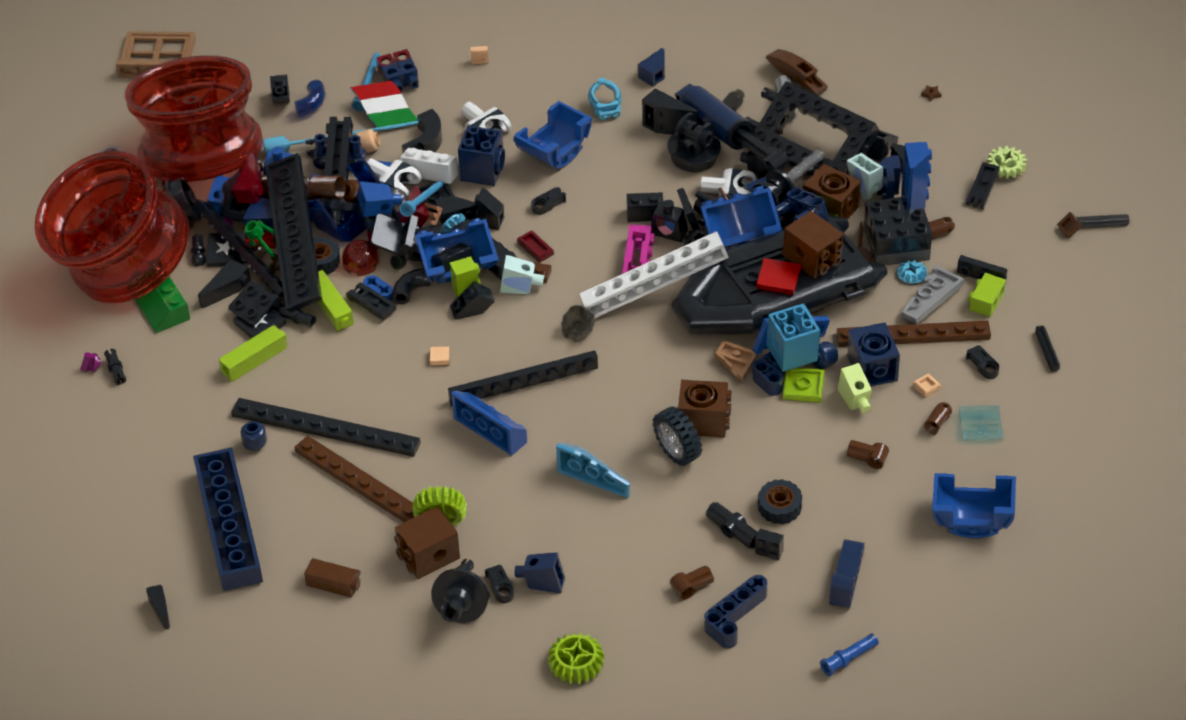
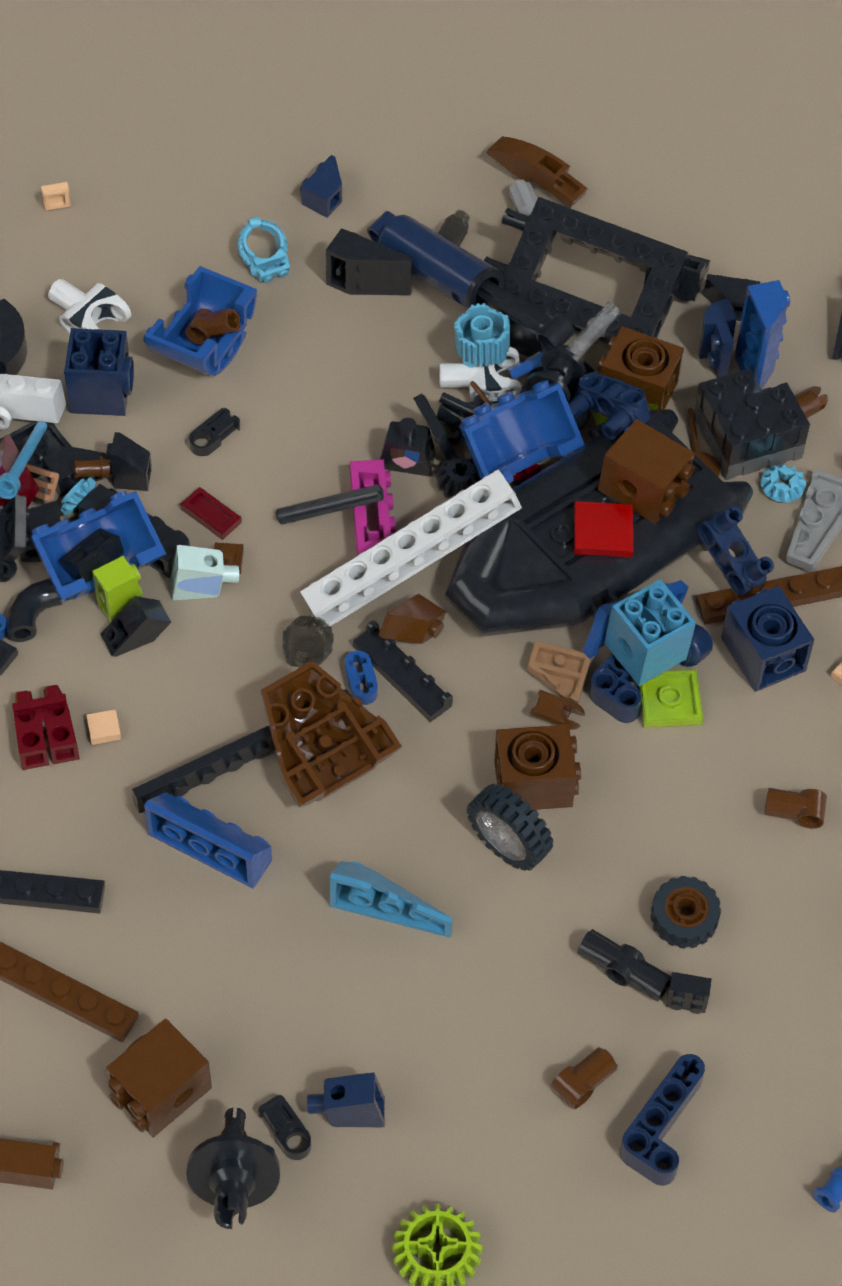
camera: 15 degrees left, 10 degrees up
lime gear [412,485,467,526] -> none
black piece [626,192,663,222] -> none
black piece [667,113,721,172] -> none
dark blue beam [829,539,865,608] -> none
yellowish green torso [837,363,872,413] -> none
light aqua torso [847,153,883,199] -> none
reddish brown piece [921,85,942,101] -> none
none -> dark red hips [12,685,80,770]
none -> reddish brown pin [73,456,110,479]
none -> reddish brown piece [185,308,241,345]
none -> reddish brown wedge [260,661,402,808]
none -> black axle [276,484,384,525]
none -> blue beam [345,650,378,705]
none -> black hinge [353,620,453,722]
none -> reddish brown slope [379,593,446,644]
none -> medium azure brick [454,303,510,368]
none -> reddish brown piece [530,690,585,730]
none -> dark blue piece [697,507,774,596]

